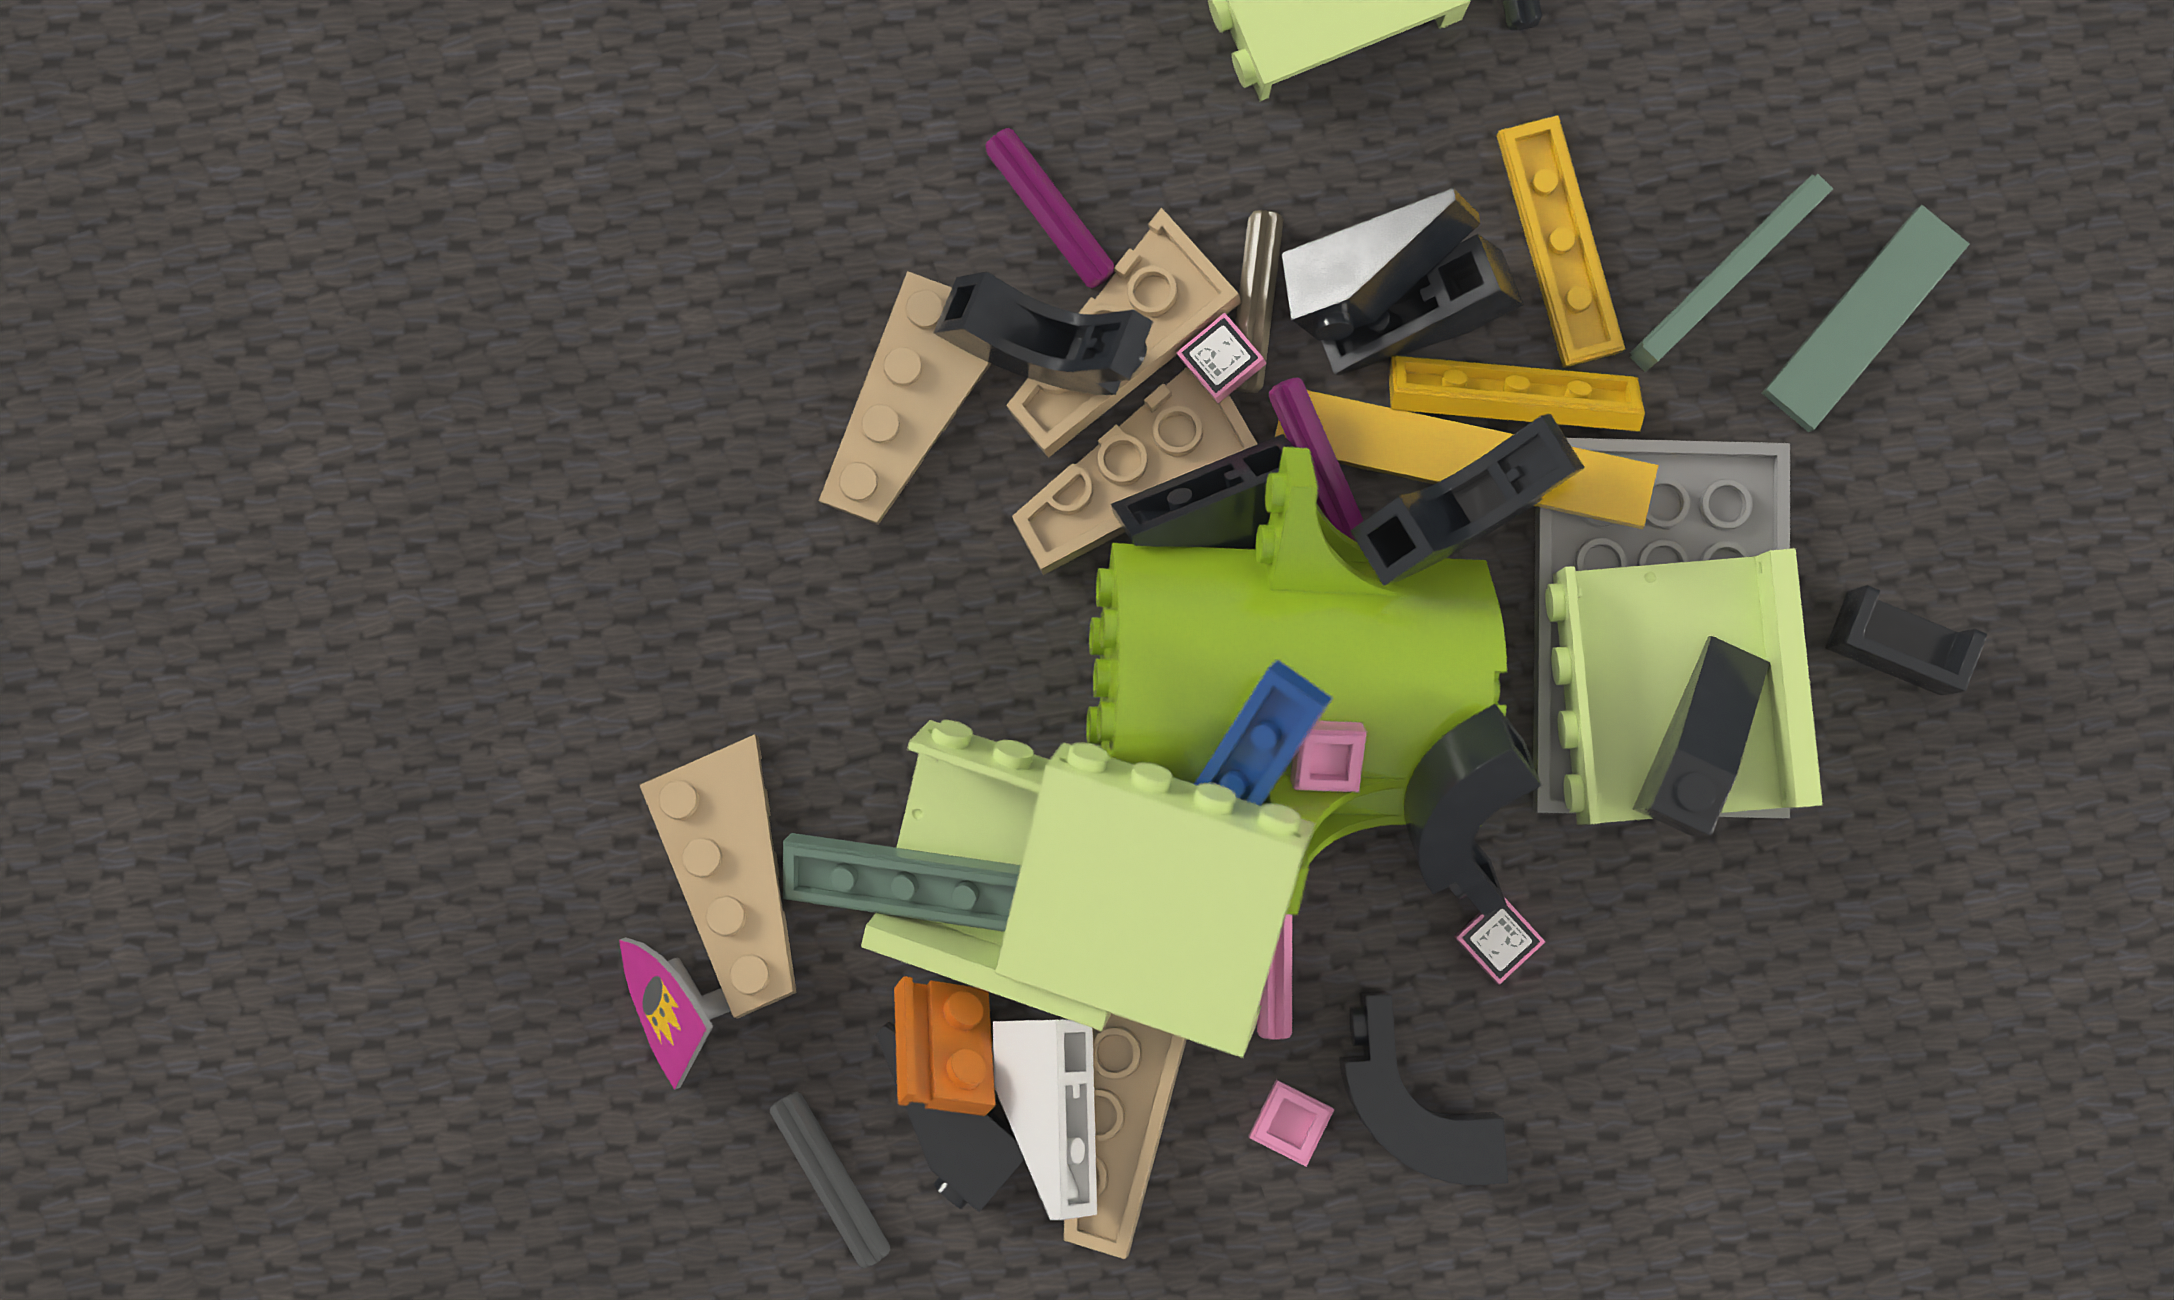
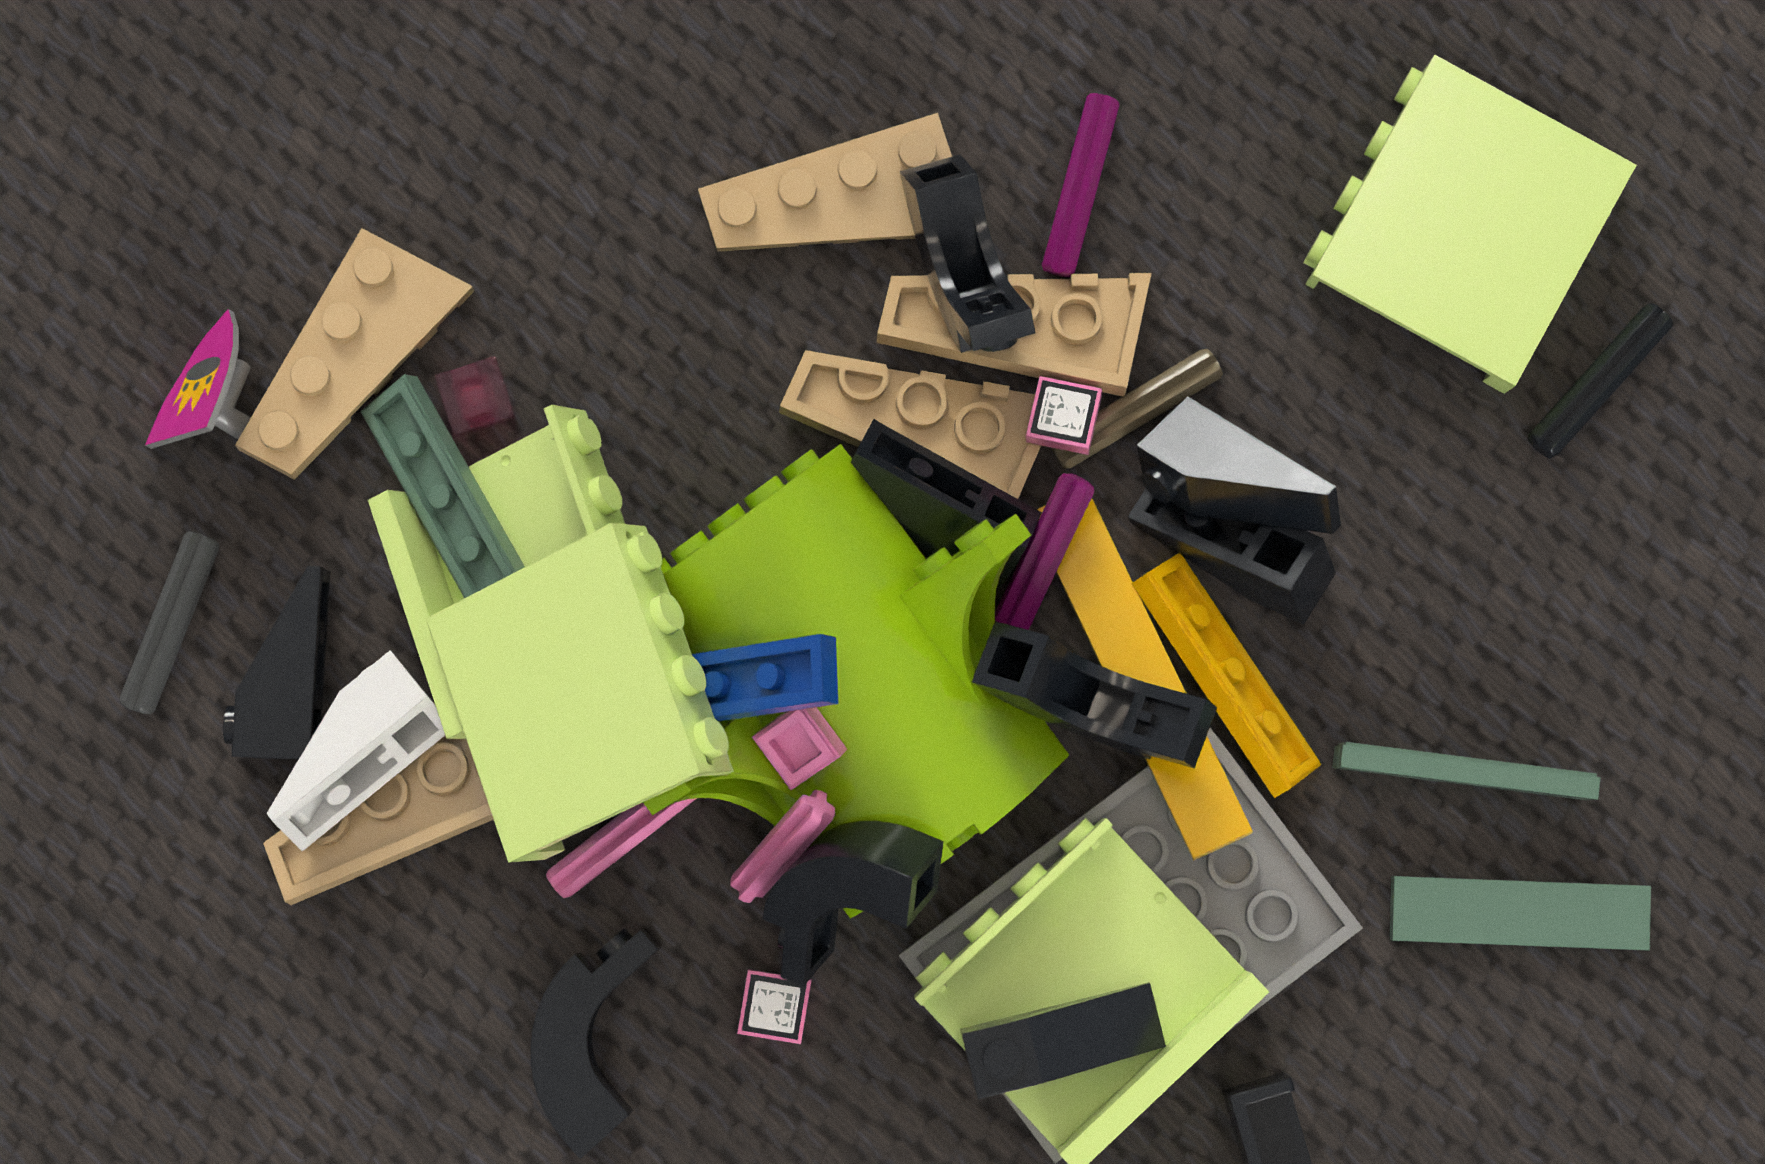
camera: 55 degrees right, 0 degrees up
orange plate [894,976,995,1116] -> none
bright pink tile [1249,1079,1334,1167] -> none
yellow tile [1497,115,1625,368] -> none
none -> clear pink tile [435,356,516,437]
none -> bright pink axle [730,790,835,903]

